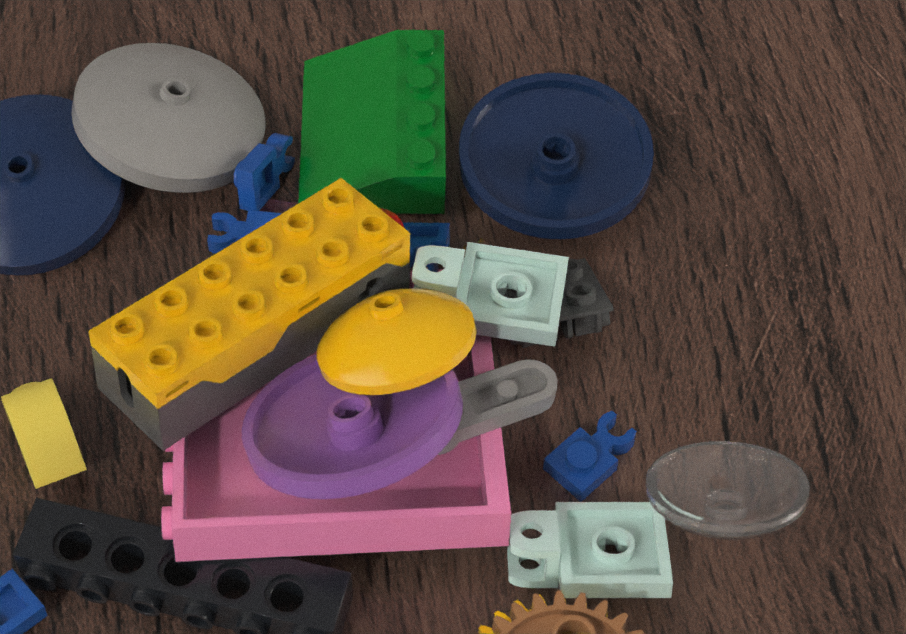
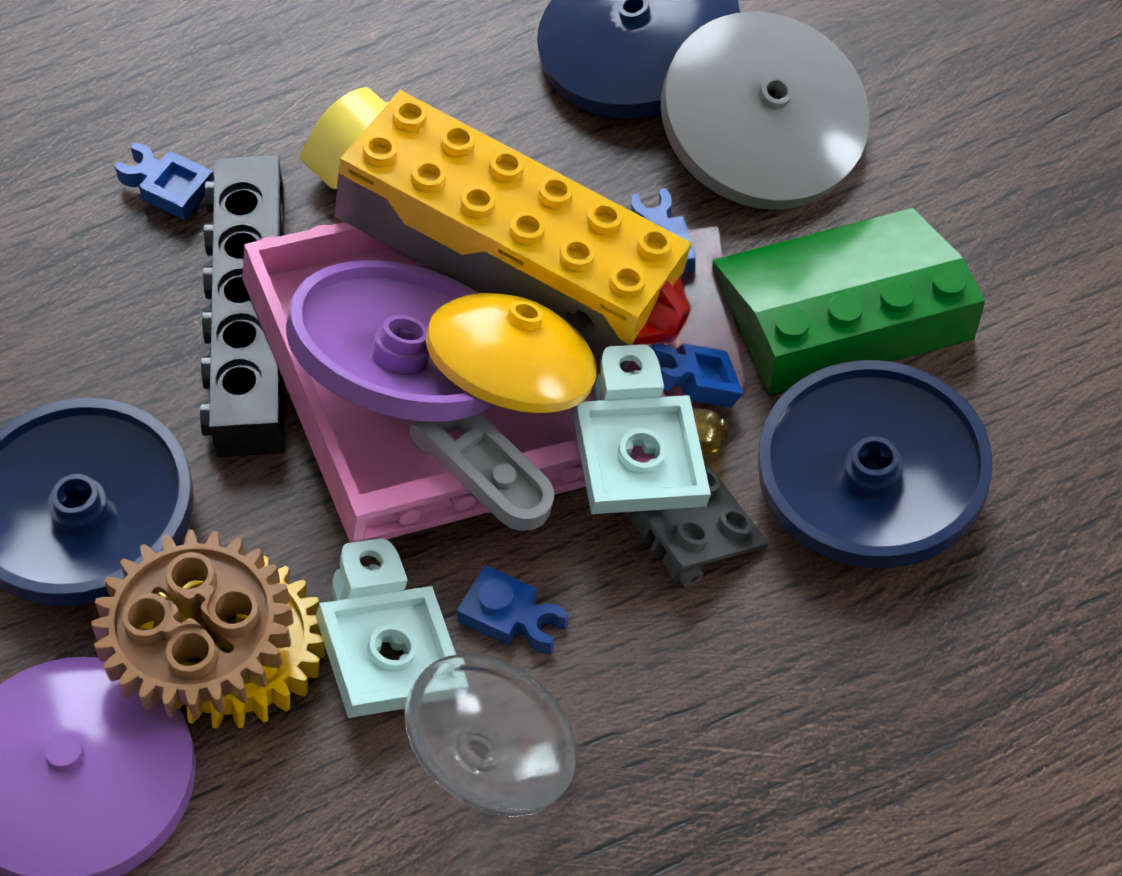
camera: 75 degrees right, 0 degrees up
blue plate [234,133,295,211] -> none

